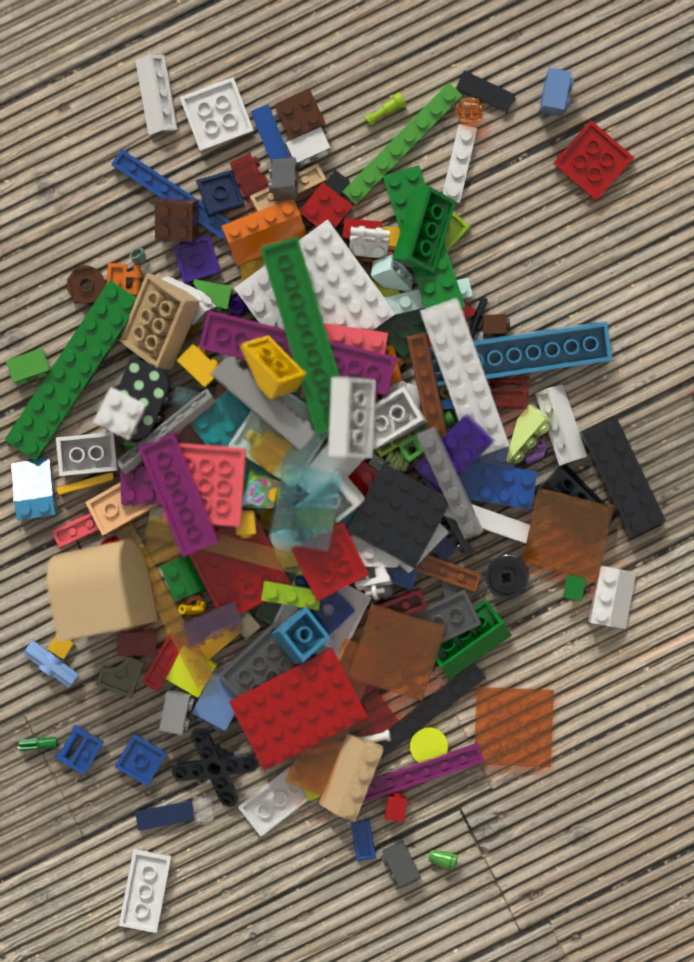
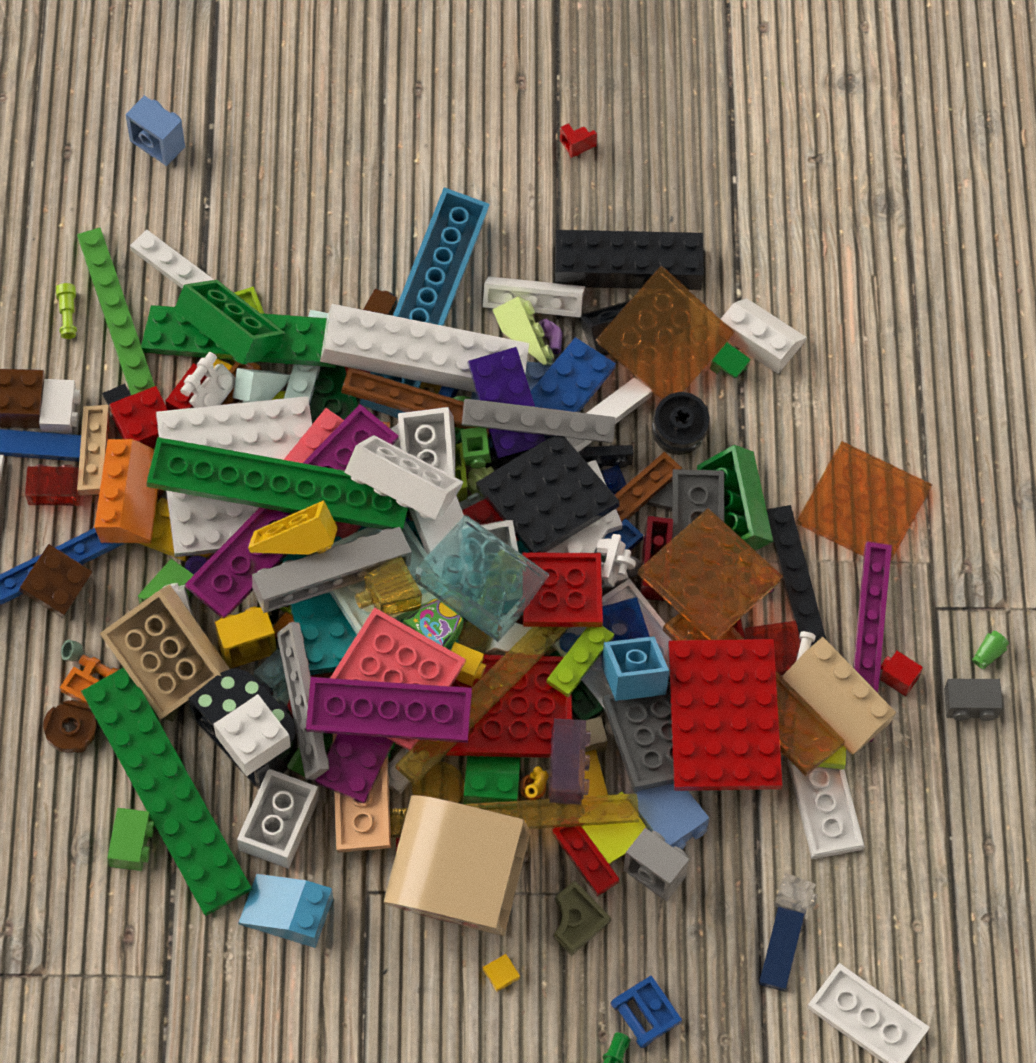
camera: 70 degrees left, 25 degrees down
light blue piece [23,640,79,688] -> none
coral tile [51,513,99,549] -> none
yellow tile [57,472,116,495] -> none
blue plate [115,733,167,786] -> none
clear red brick [117,628,158,656] -> none
black piece [172,727,259,807] -> none
dark purple plate [173,235,221,284] -> none
dark blue tile [196,170,245,217] -> none
dark grey brick [268,157,299,201] -> none
blue tile [351,819,376,861] -> none
neon yellow tile [410,727,448,762] -> none
clear orange head [455,97,483,123] -> none
black tile [456,70,516,113] -> none
clear red plate [490,376,530,409] -> none
red plate [553,120,634,202] -> none

